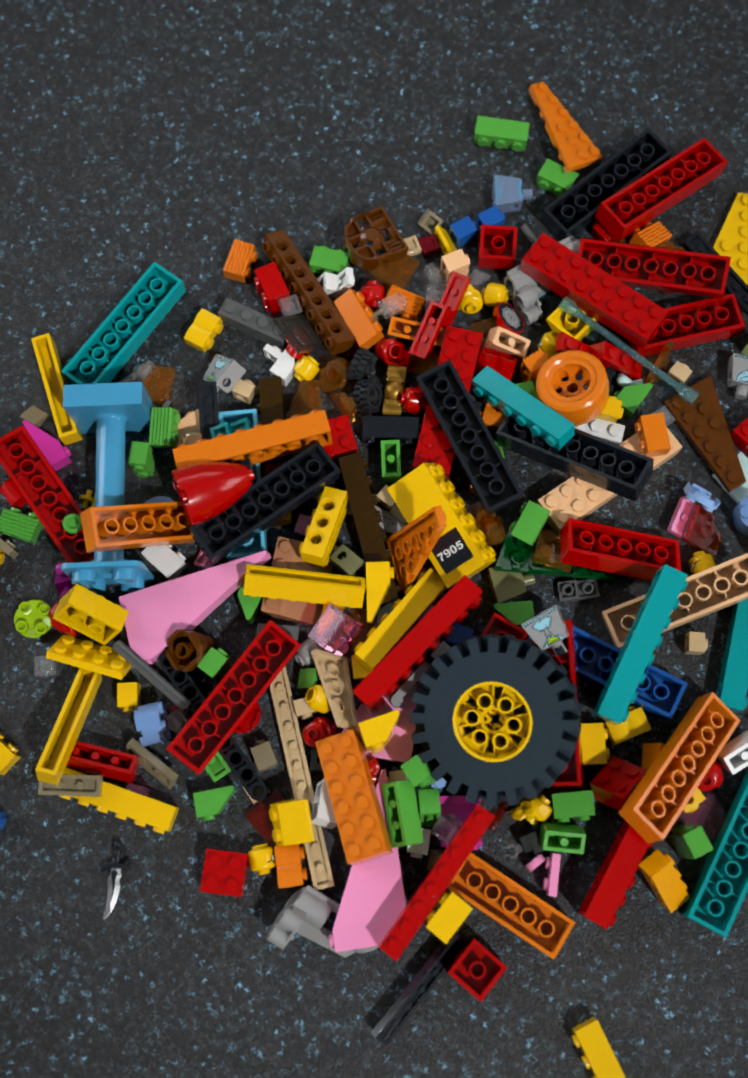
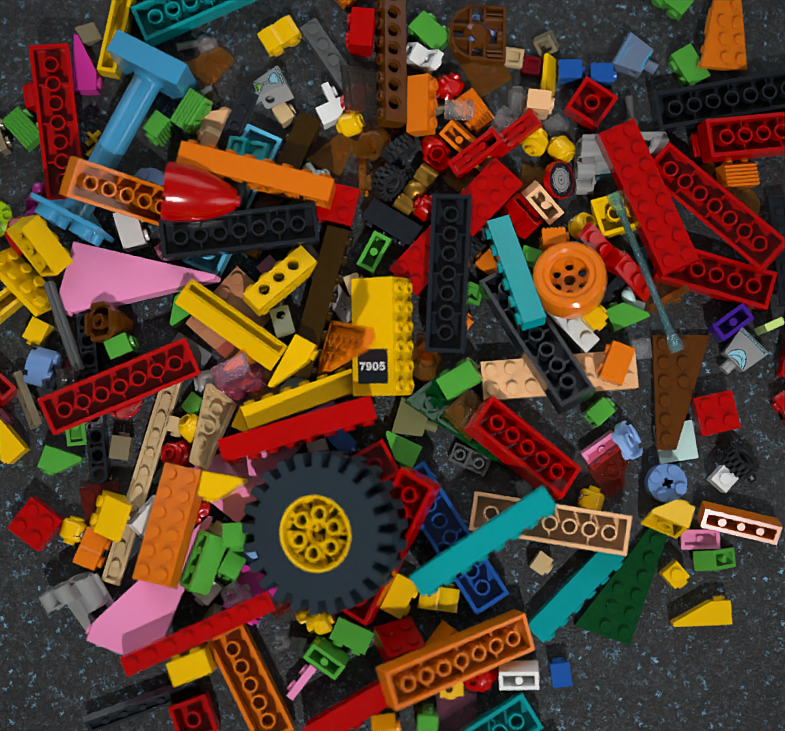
camera: 35 degrees right, 10 degrees up
bright green tile [62,514,82,534] -> none
clear plate [278,294,303,318] -> none
light grey plate [391,660,432,709] -> none
light grey torso [521,605,569,657] -> none
bright pink tile [526,854,546,873] -> none
tan plate [664,361,692,389] -> none
none -> bright green brick [582,397,616,428]
none -> dark purple brick [707,303,754,343]

